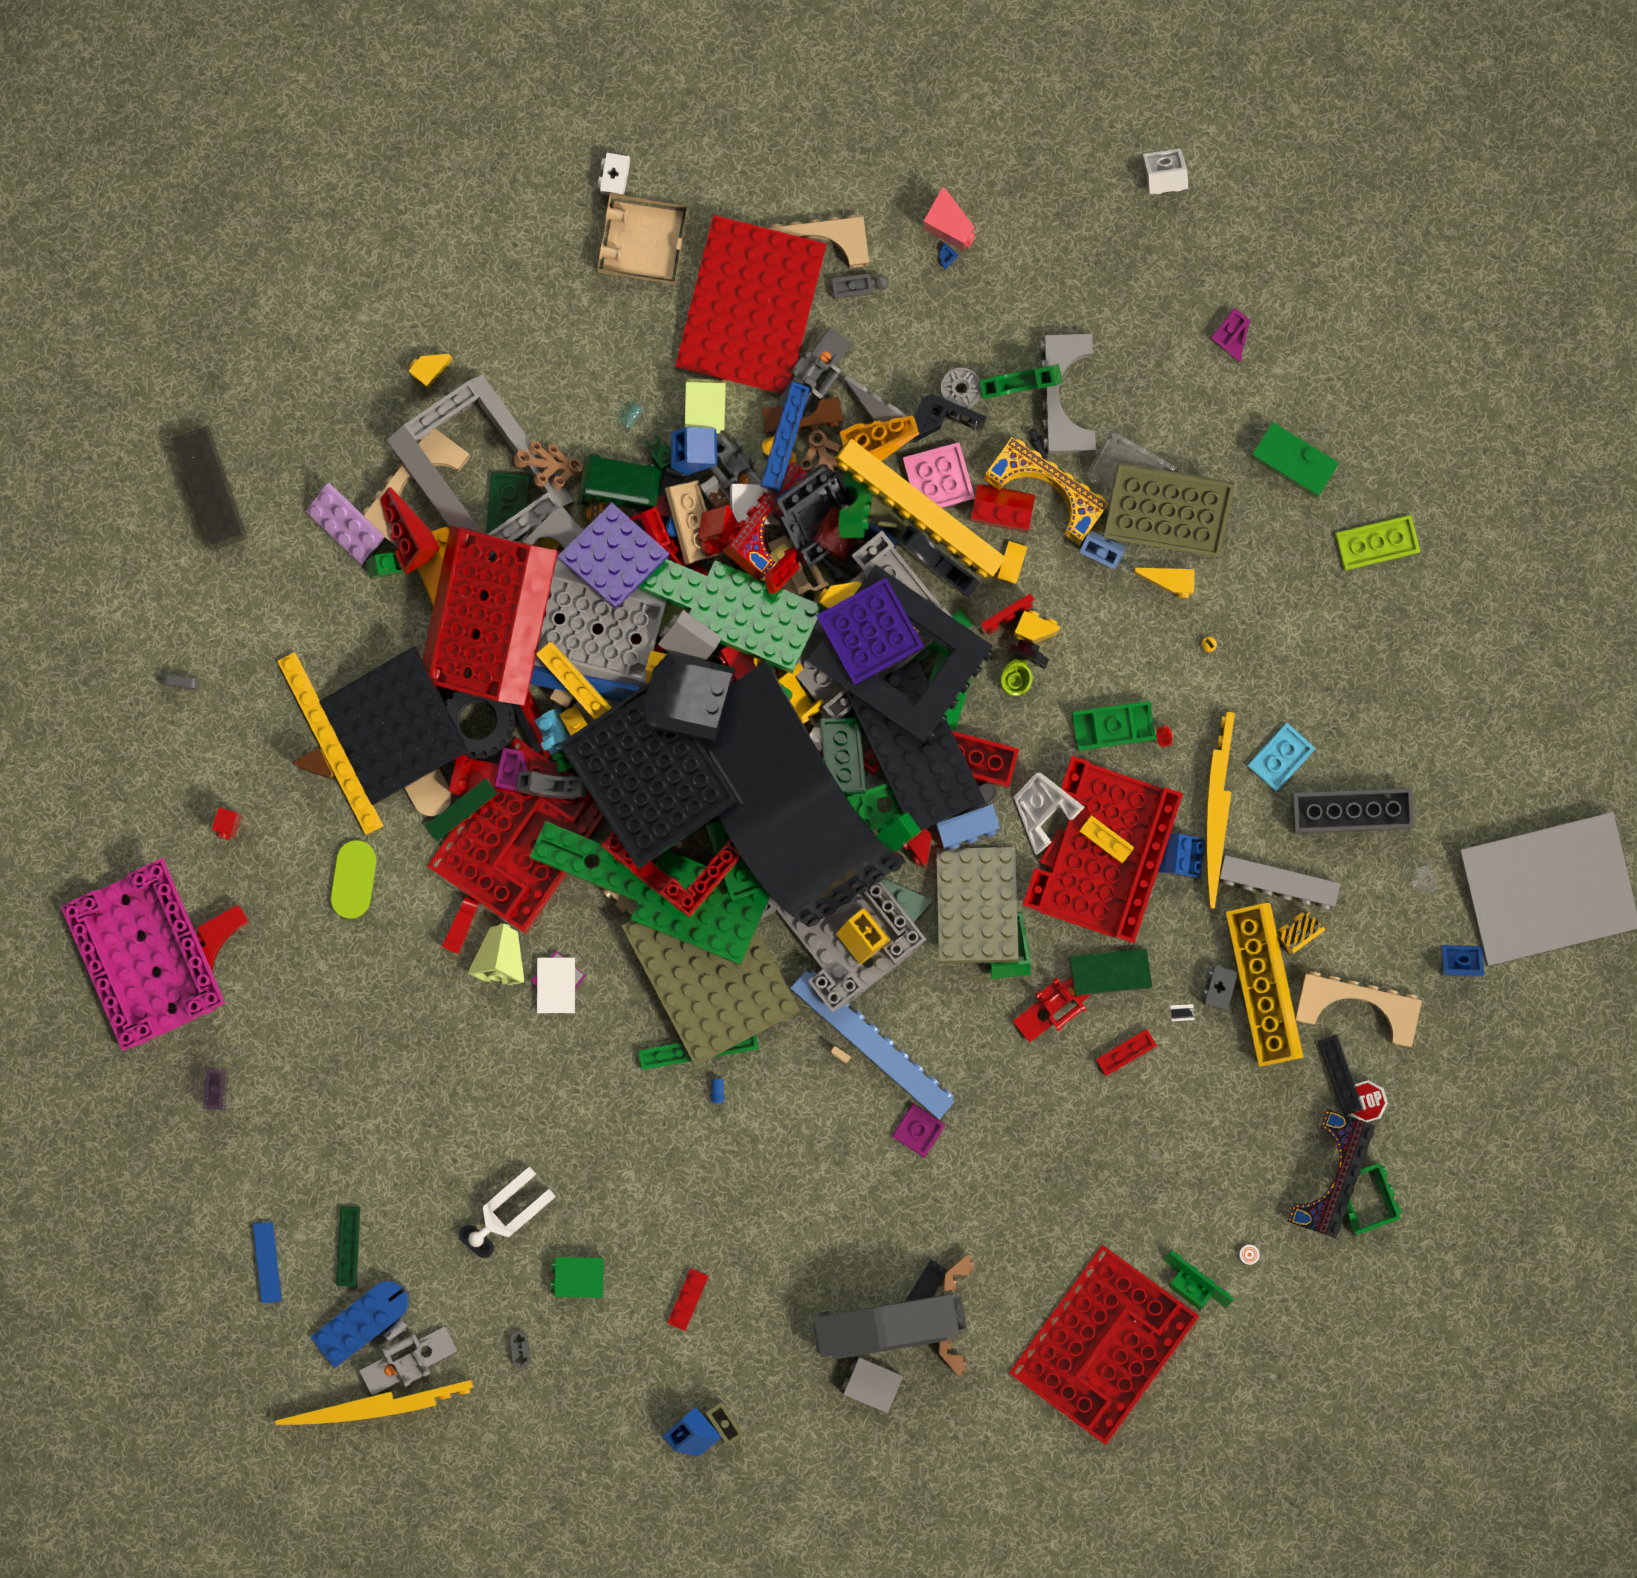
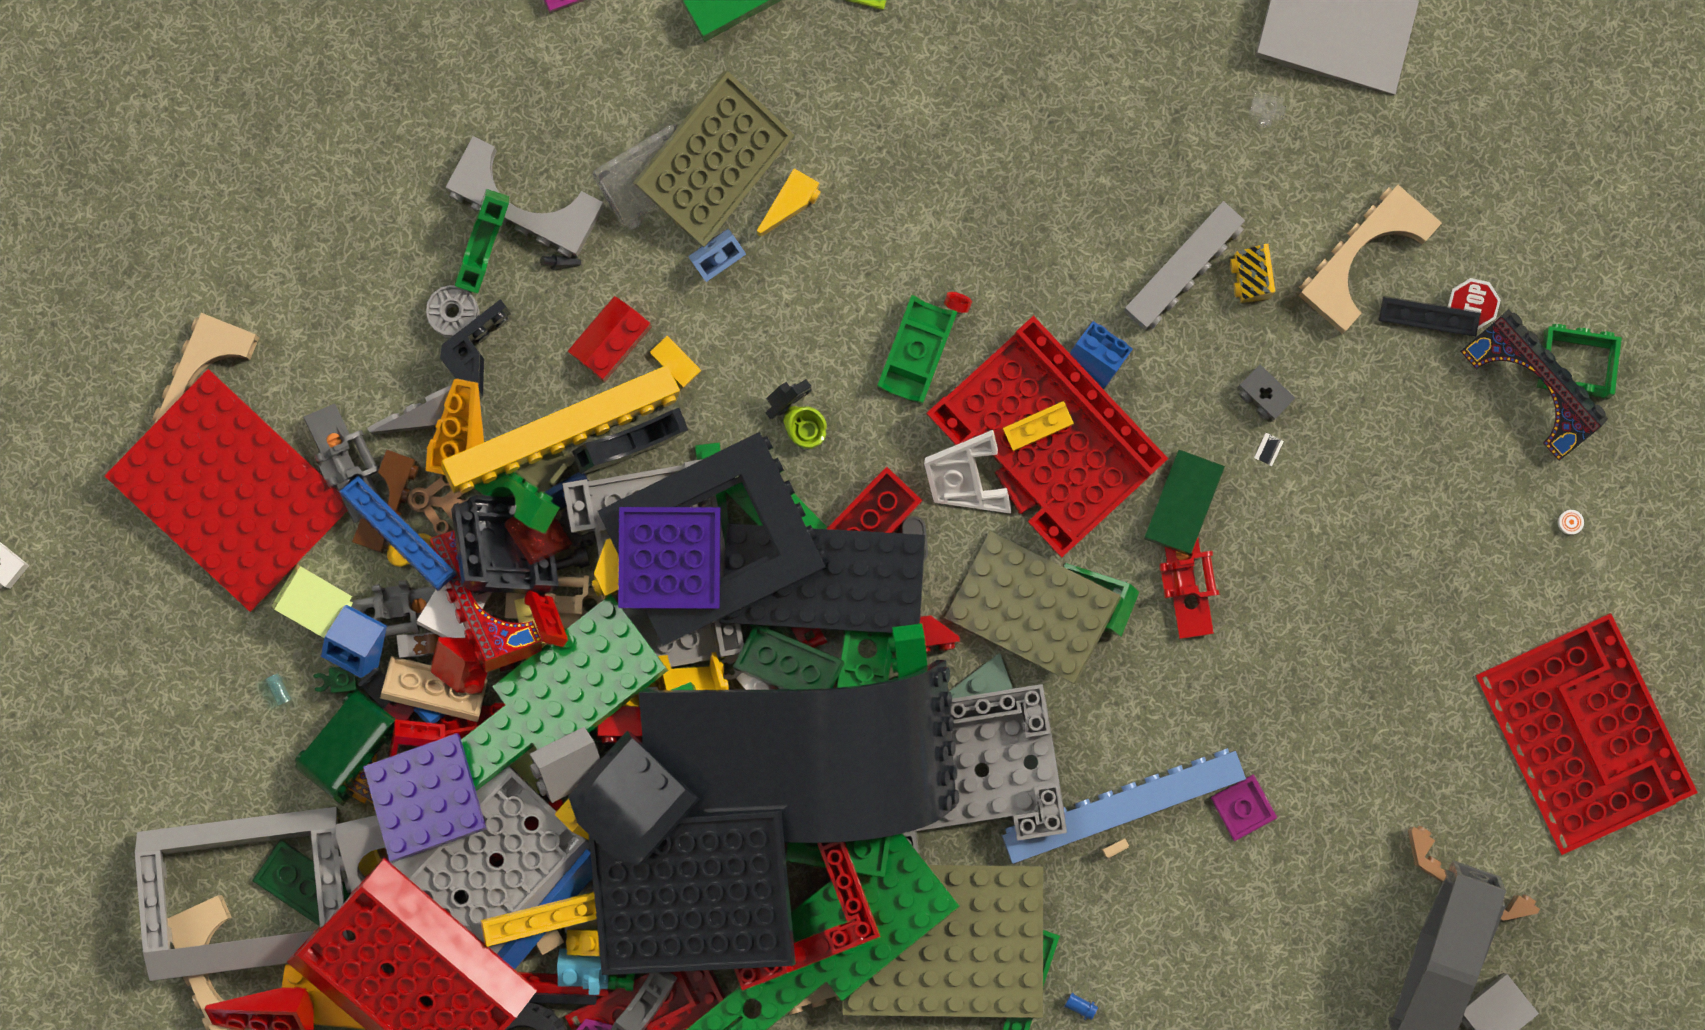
camera: 65 degrees left, 0 degrees up
yellow slope [409,354,453,389] -> none
medium nougat plant [514,441,583,490] -> none
tan piece [597,192,688,285] -> none
dark grey plate [832,274,889,299] -> none
yellow slope [836,908,891,965] -> none
bright pink plate [903,442,975,508] -> none
black hinge [905,1260,947,1301] -> none
coral slope [923,187,975,251] -> none
medium blue slope [936,804,1000,851] -> none
blue tile [939,242,959,270] -> none
red plate [979,593,1035,635] -> none
arch [984,438,1108,546] -> none
yellow slope [1013,610,1060,643] -> none
red plate [1096,1029,1157,1076] -> none
green bracket [1163,1251,1234,1310] -> none
yellow hinge [1201,637,1217,653] -> none
yellow slope [1206,712,1235,909] -> none
yellow brick [1226,903,1304,1067] -> none
medium azure tile [1247,722,1316,792] -> none
dark grey brick [1291,788,1414,834] -> none
blue slope [1441,945,1485,977] -> none

